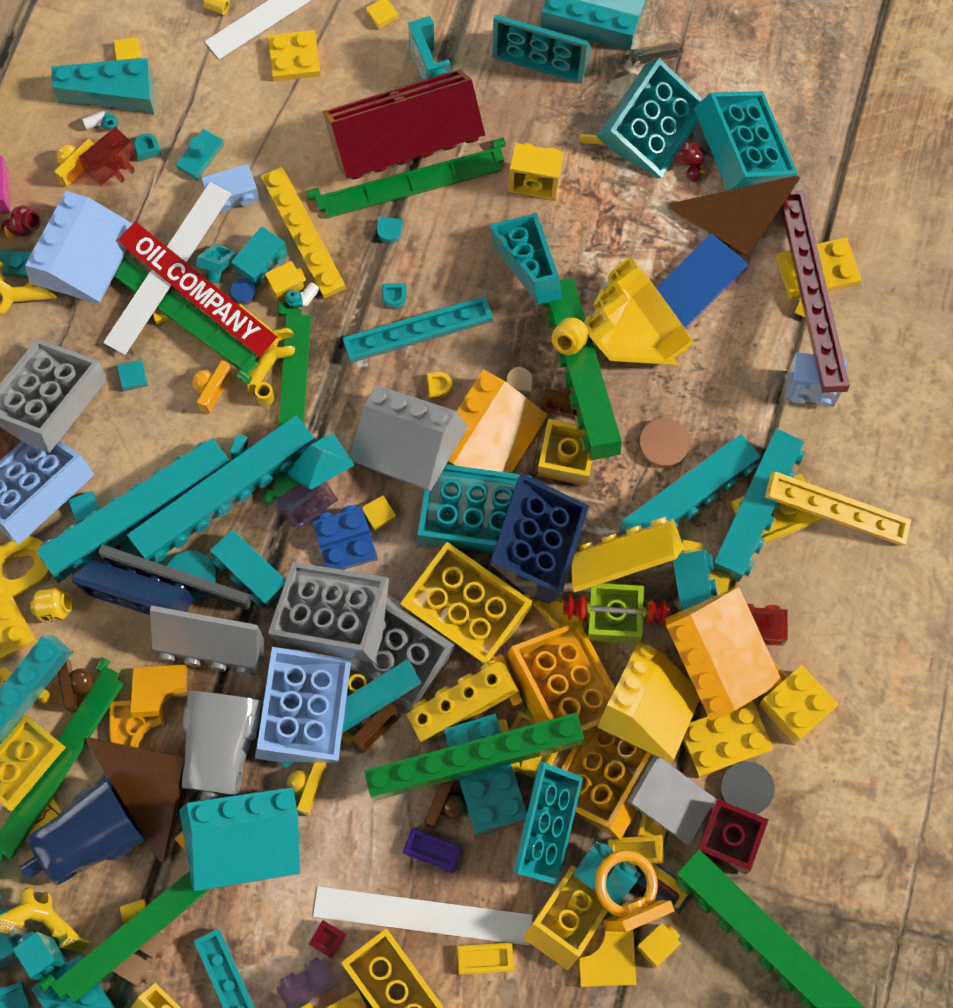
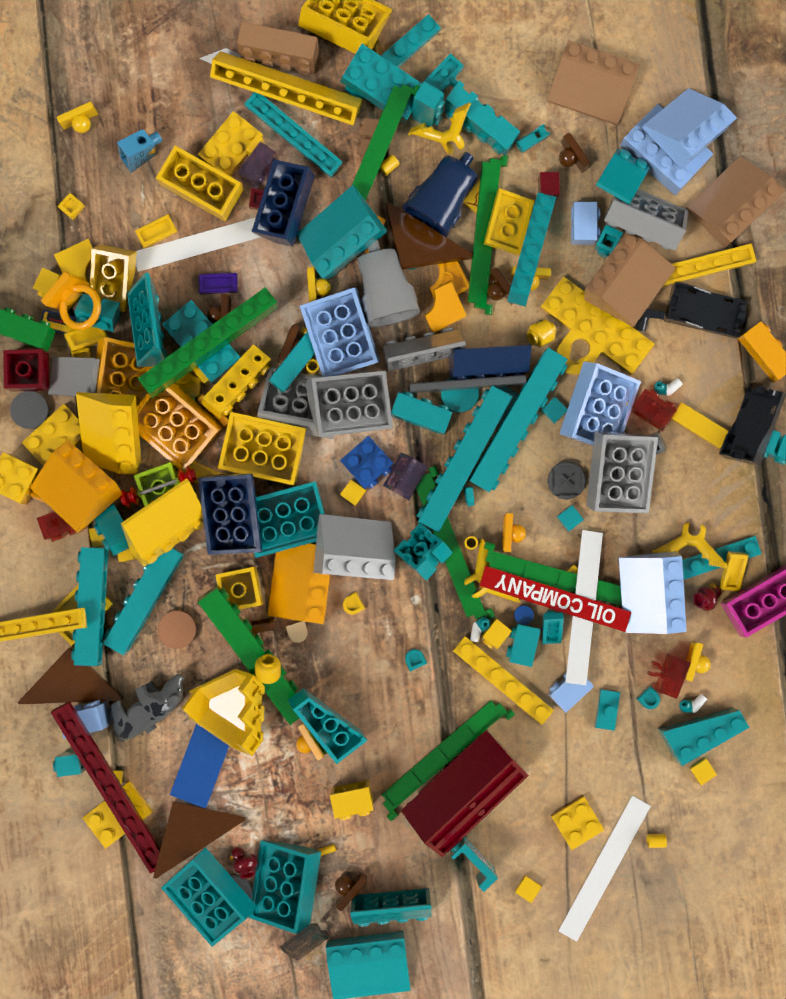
camera: 155 degrees right, 15 degrees up
teal slope [287,433,354,490] -> none
teal plate [343,296,493,363] -> none
teal tile [377,216,403,244] -> none
none -> reddish brown tile [17,647,124,705]
none -> teal piece [53,750,86,777]
none -> dark grey animal [108,674,185,742]
none -> dark blue slope [251,159,315,247]
none -> light orange tile [296,722,327,761]
none -> reddish brown tile [335,872,367,911]
none -> teal brick [393,523,453,581]
none -> dark grey tile [547,462,586,500]

